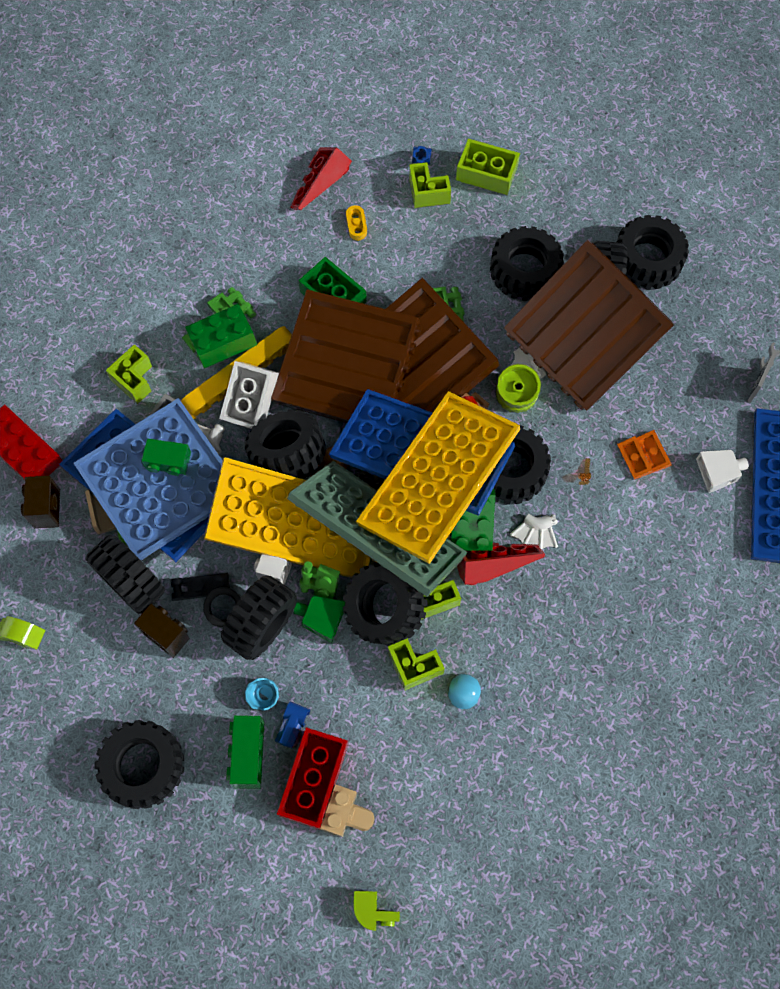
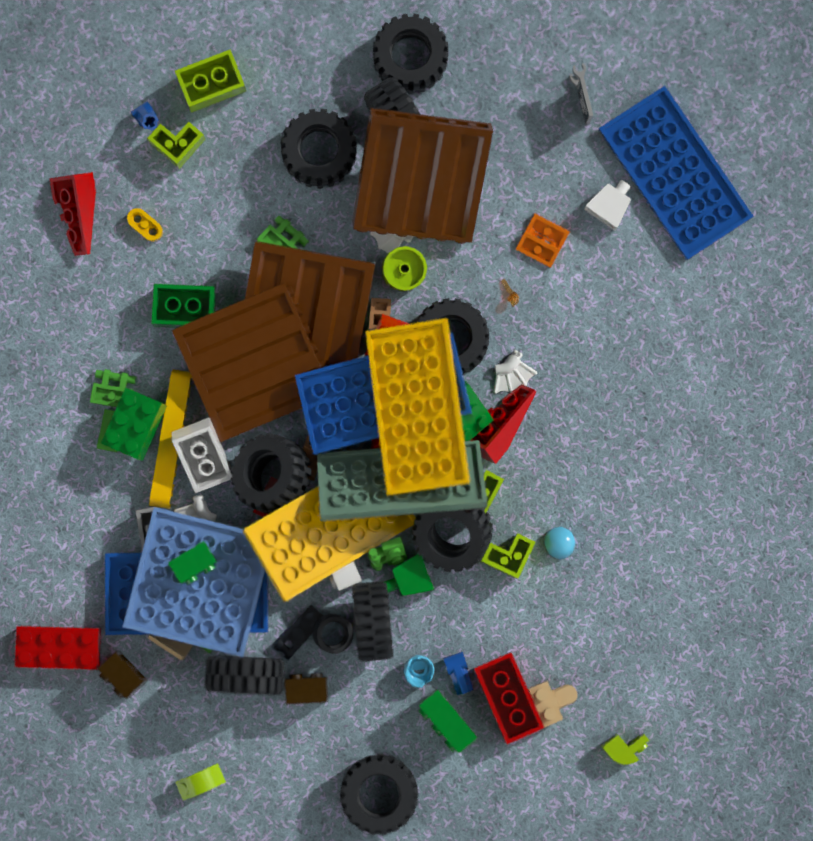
camera: 45 degrees left, 15 degrees up
lime brick [106,344,152,404] -> none

